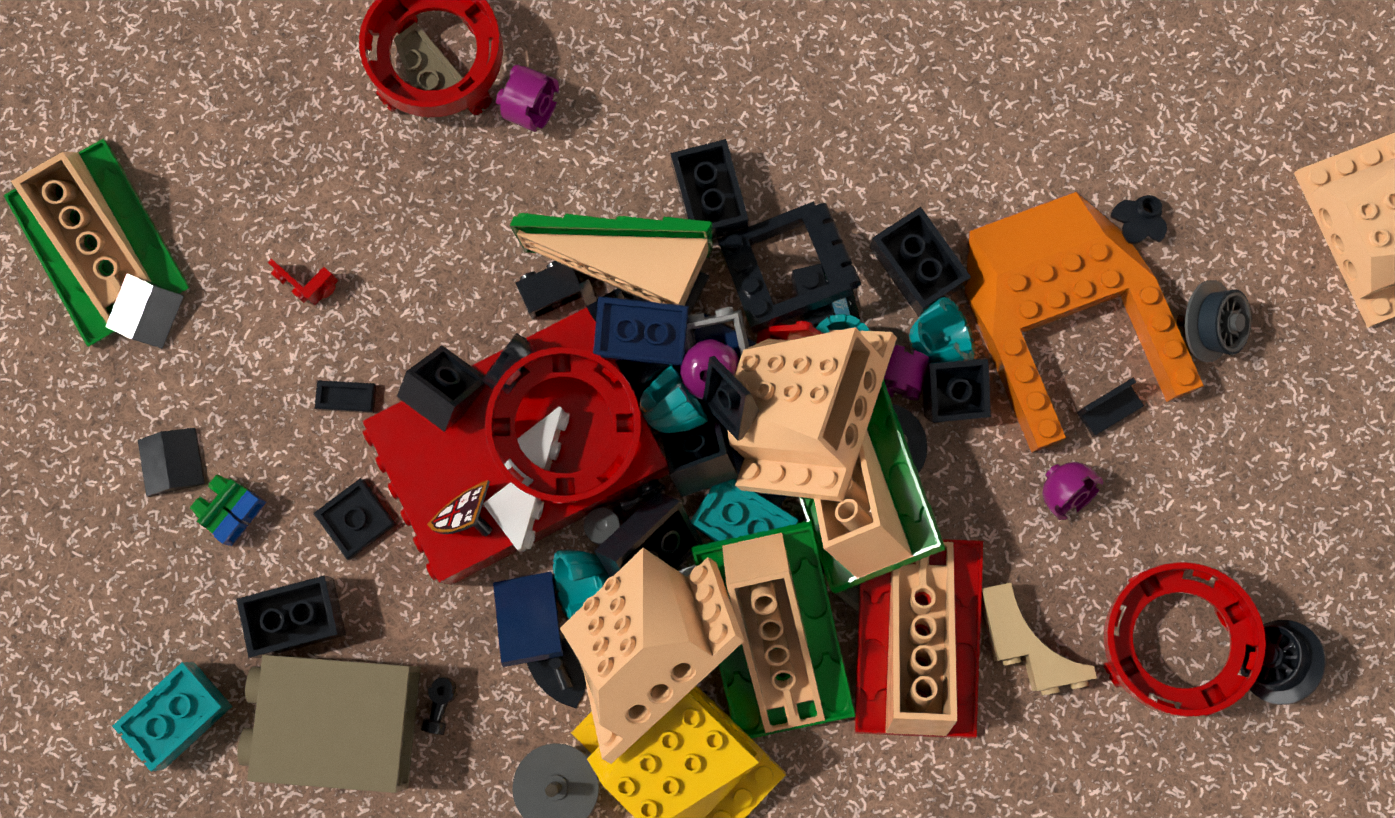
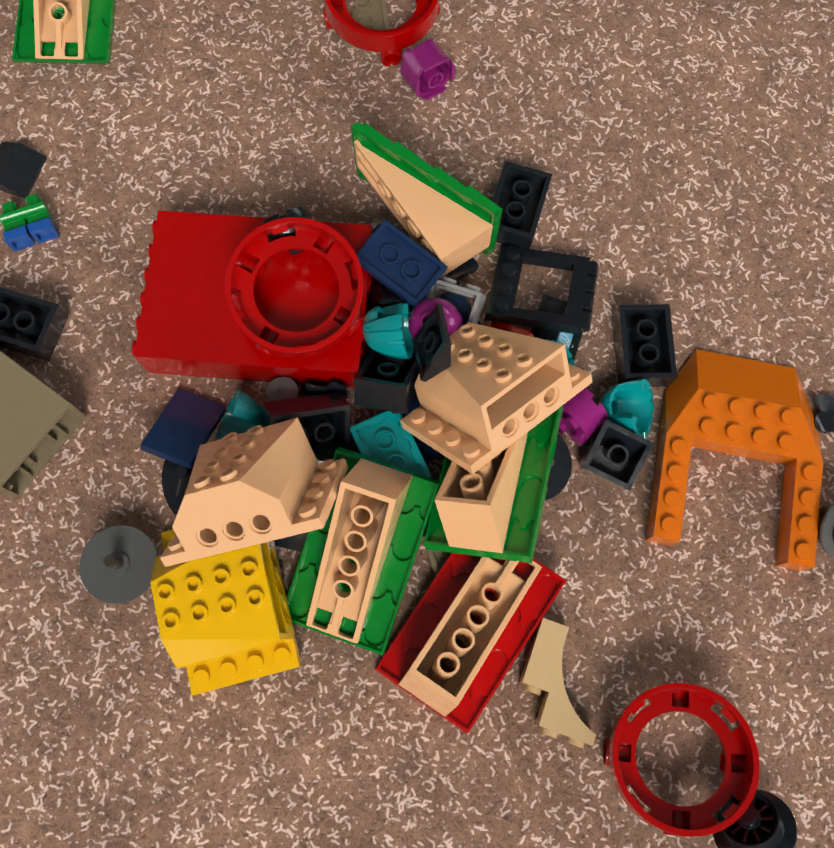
camera: 20 degrees right, 5 degrees down
black slope [106,273,184,349] -> none
red bracket [267,259,338,305] -> none
black tile [313,478,397,560] -> none
black tile [314,380,377,413] -> none
black slope [397,345,486,432] -> none
black leg [421,678,457,735] -> none
shield [427,480,492,537] -> none
white slope [483,406,570,552] -> none
black brick [515,261,583,320] -> none
magenta cylinder [1042,462,1104,520] -> none
black panel [1077,377,1144,437] -> none

